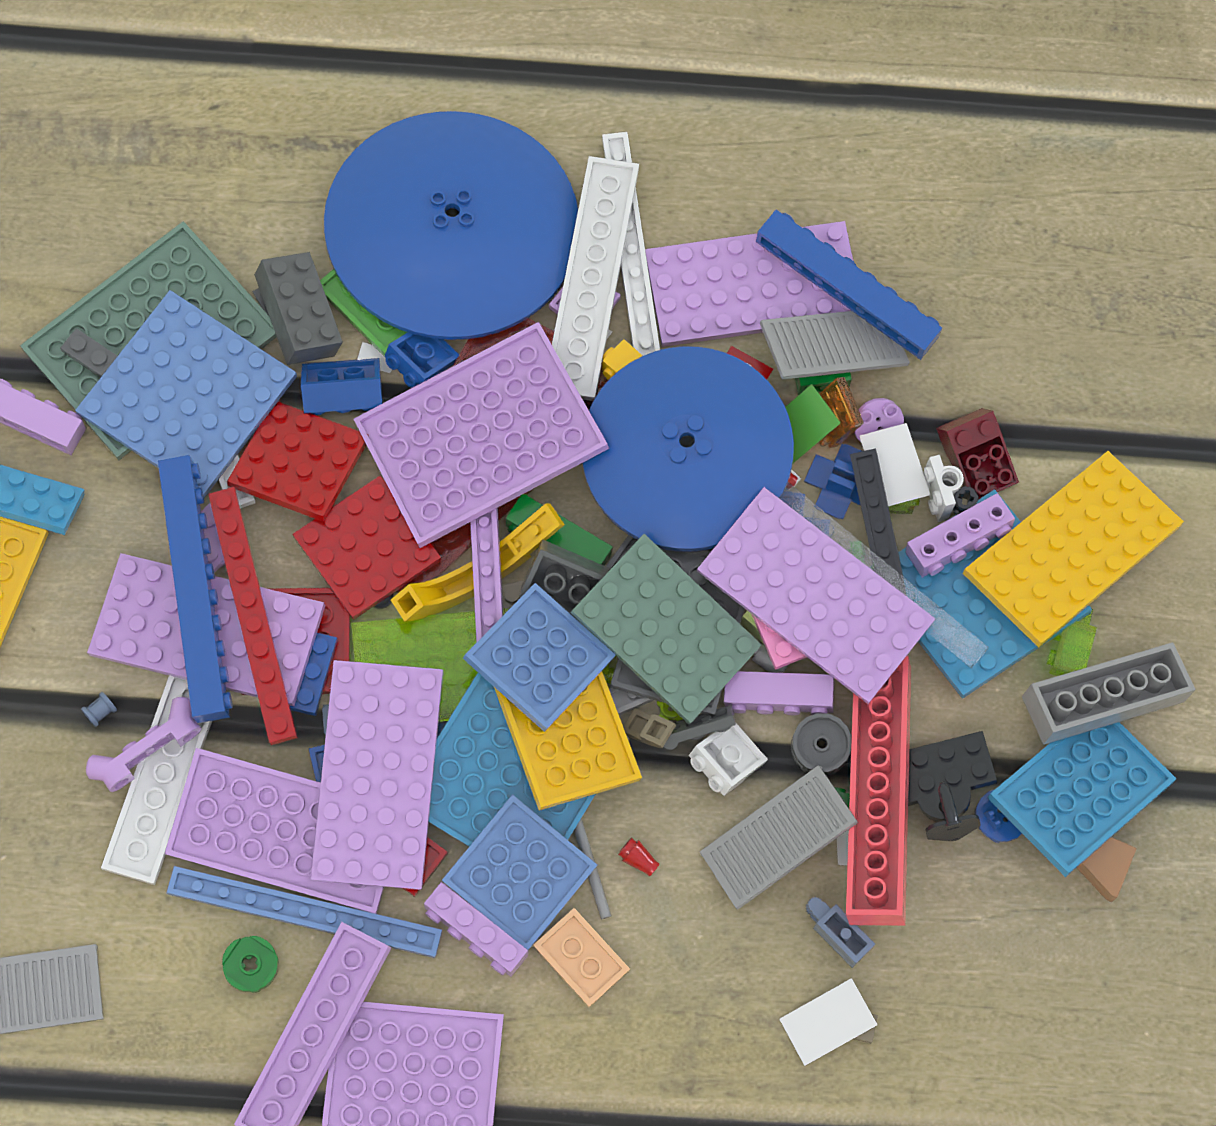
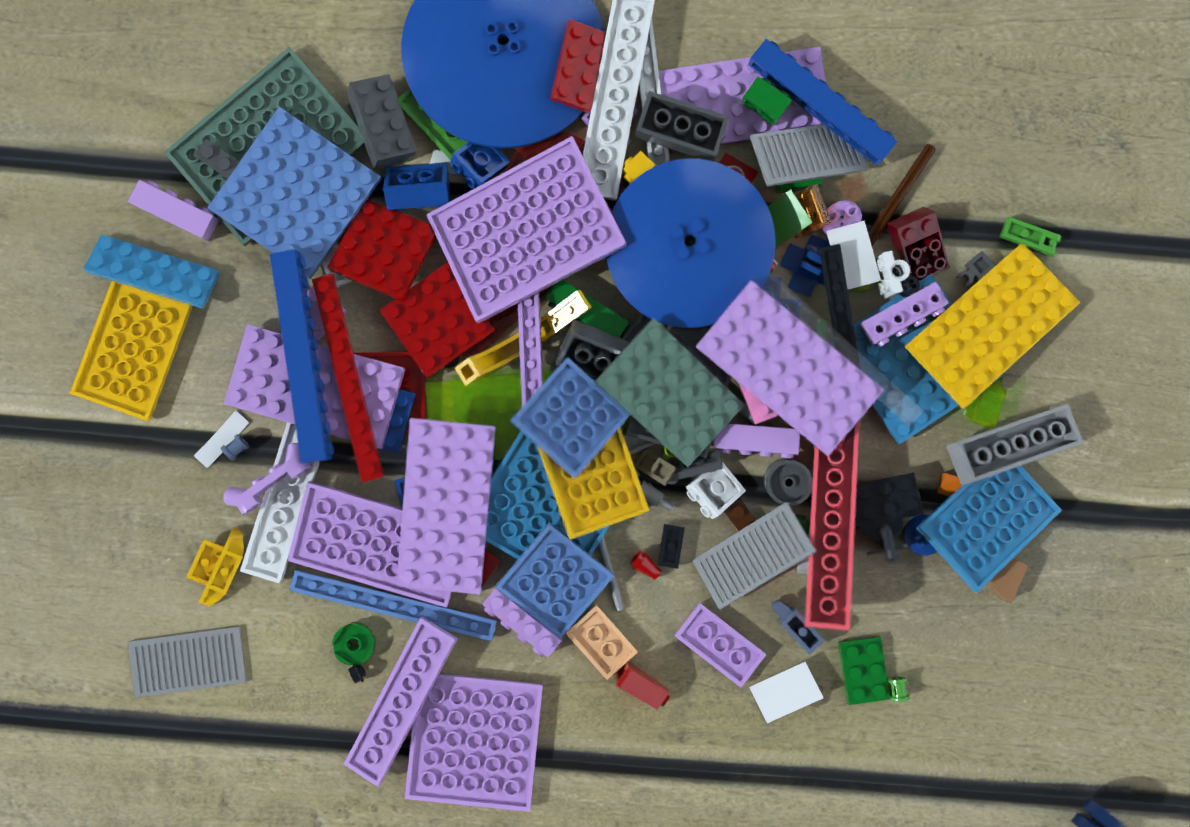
camera: 10 degrees right, 15 degrees up
none -> yellow plate [186,527,244,607]
none -> white sticker [194,410,249,468]
none -> black plate [348,664,366,683]
none -> red plate [550,19,606,113]
none -> red slope [615,661,670,710]
none -> dark grey brick [635,91,729,162]
none -> light grey piece [641,481,674,511]
none -> black plate [657,524,685,569]
none -> lavender plate [674,602,767,687]
none -> reddish brown plate [724,498,756,532]
none -> green brick [741,76,792,126]
none -> green plate [838,636,890,705]
none -> reddish brown axle [868,144,936,246]
none -> bright green bush [888,677,910,702]
none -> orange slope [937,473,961,497]
none -> dark grey plate [956,251,995,287]
none -> bright green plate [1000,217,1062,257]

